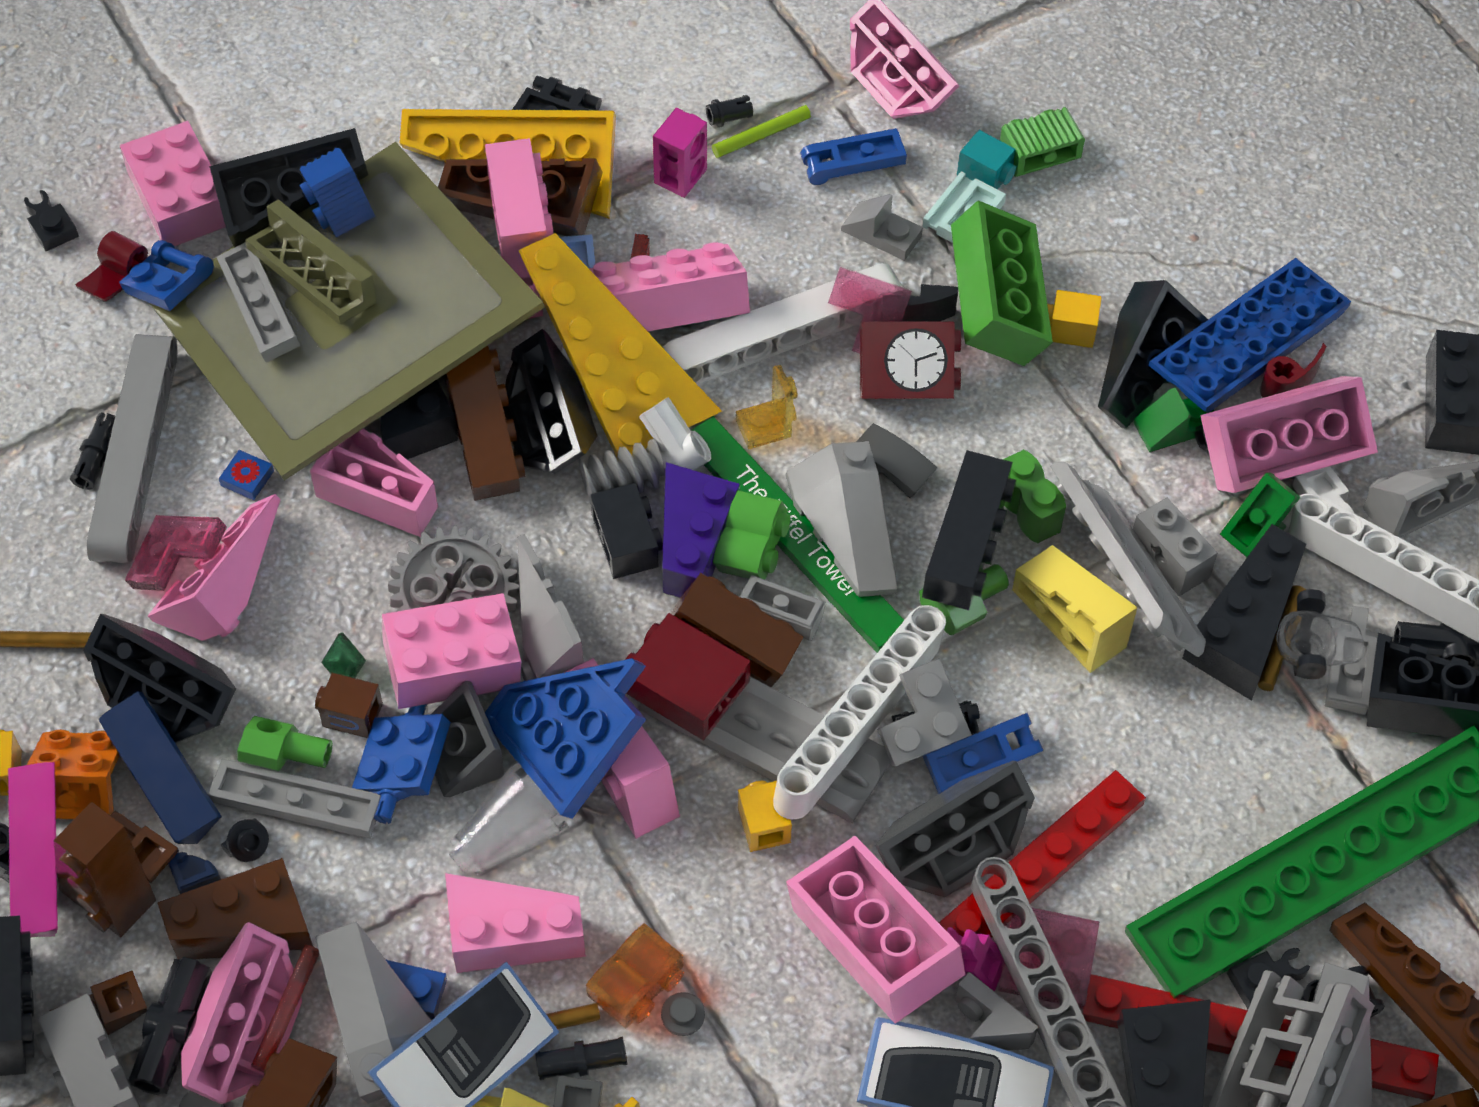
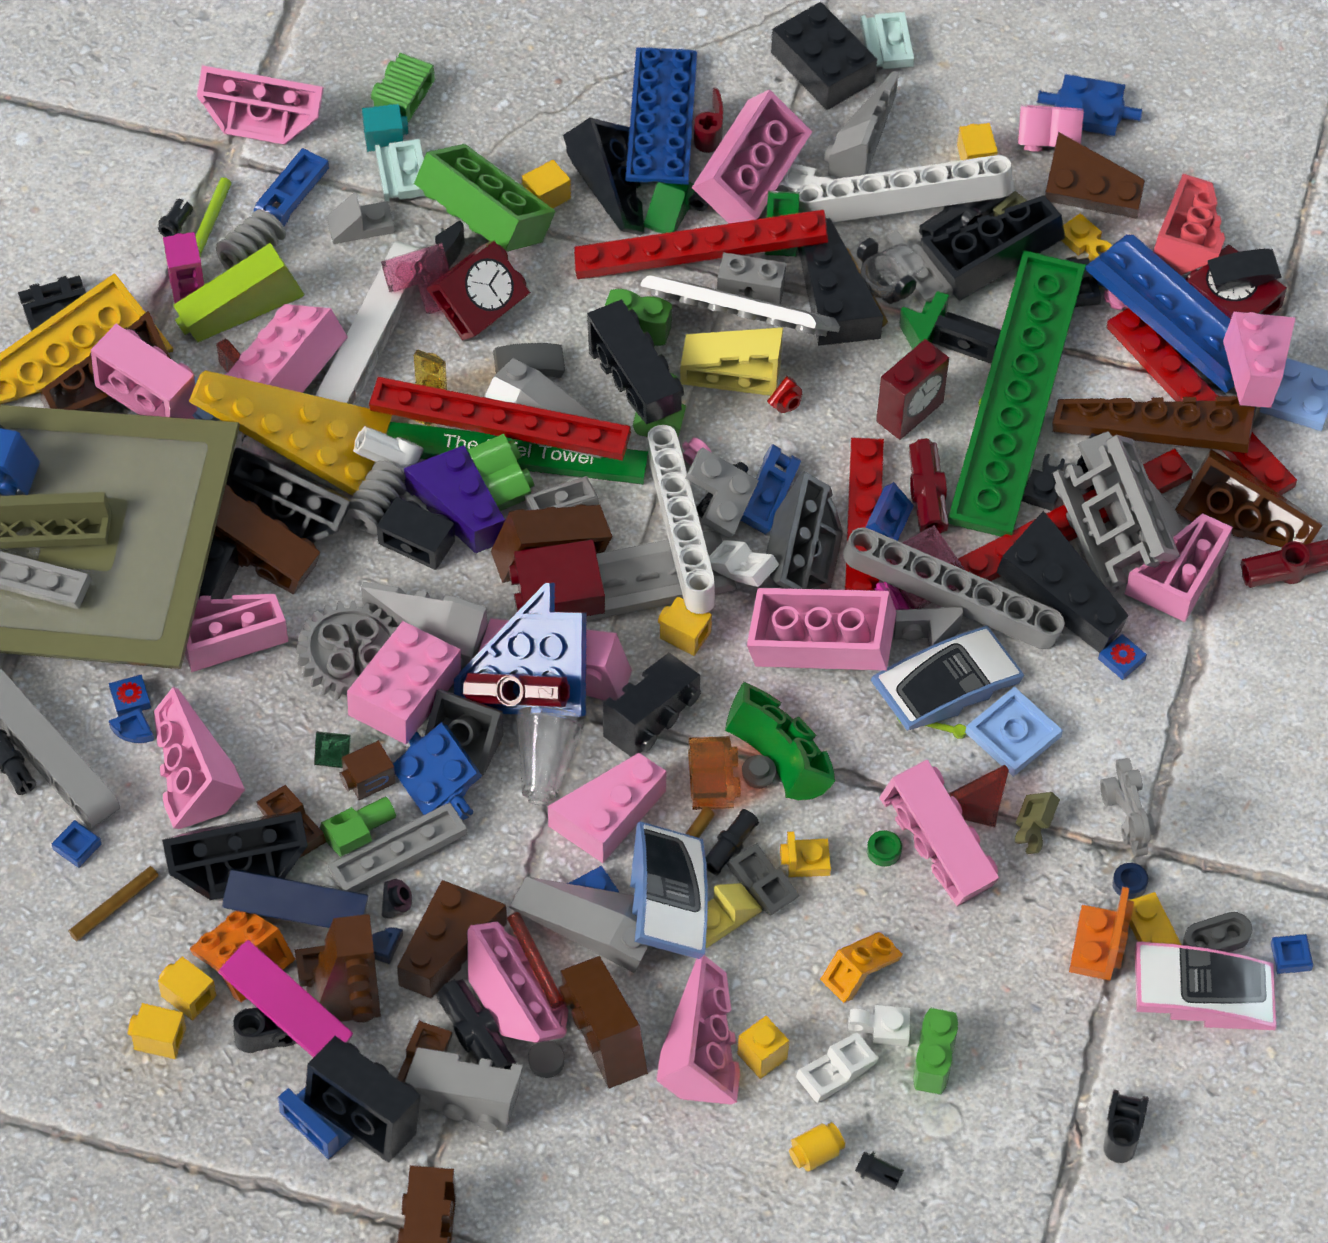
camera: 45 degrees left, 0 degrees up
clear pink plate [125,515,227,591] -> none
none -> blue tile [51,820,102,868]
none -> blue tile [109,708,154,743]
none -> lime slope [173,243,305,342]
none -> light grey piece [216,209,286,270]
none -> reddish brown slope [256,785,326,859]
none -> red plate [369,377,631,461]
none -> dark red piece [463,673,570,707]
none -> red plate [574,209,828,279]
none -> black wedge [603,653,701,757]
none -> bright pink plate [682,437,712,466]
none -> white slope [709,540,779,587]
none -> green brick [725,682,835,801]
none -> red plate [767,376,803,413]
none -> blue plate [866,482,914,541]
none -> dark red brick [876,339,949,440]
none -> green slope [899,291,949,349]
none -> dark red piece [909,438,949,536]
none -> black panel [932,312,1001,364]

